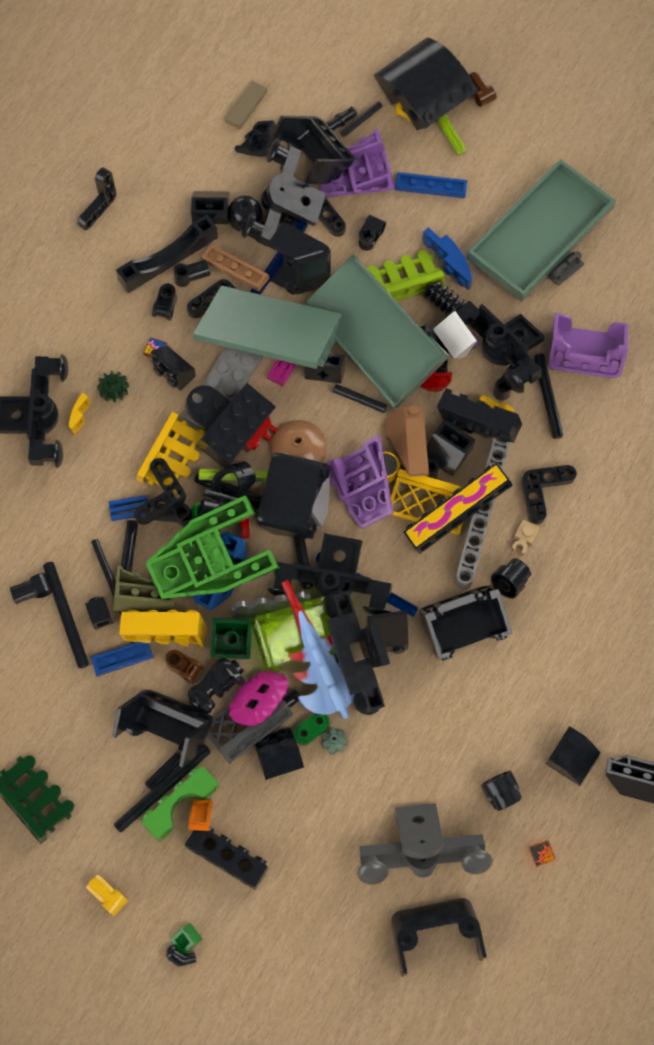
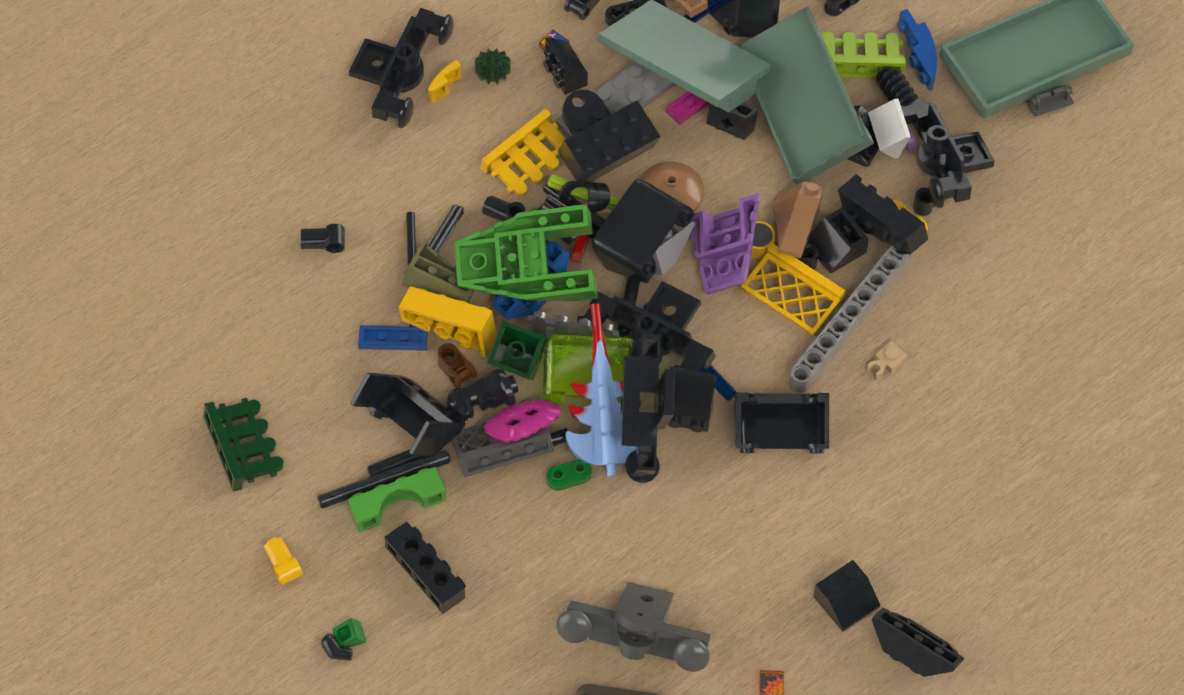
camera: 20 degrees right, 10 degrees down
black axle [43,562,89,669] -> none
black brick [85,597,113,630] -> none
blue tile [109,495,148,521] -> none
black beam [134,458,186,525] -> none
orange tile [188,799,213,831] -> none
red plate [243,417,278,453] -> none
black slope [254,727,304,780] -> none
sand green plant [322,728,348,755] -> none
black piece [333,384,388,413] -> none
brick [403,463,513,554] -> none
red tile [420,372,452,392] -> none
black piece [480,770,522,811] -> none
black piece [491,558,532,599] -> none
black beam [522,465,577,524] -> none
black axle [534,353,563,439] -> none
medium lavender windscreen [549,313,628,378] -> none

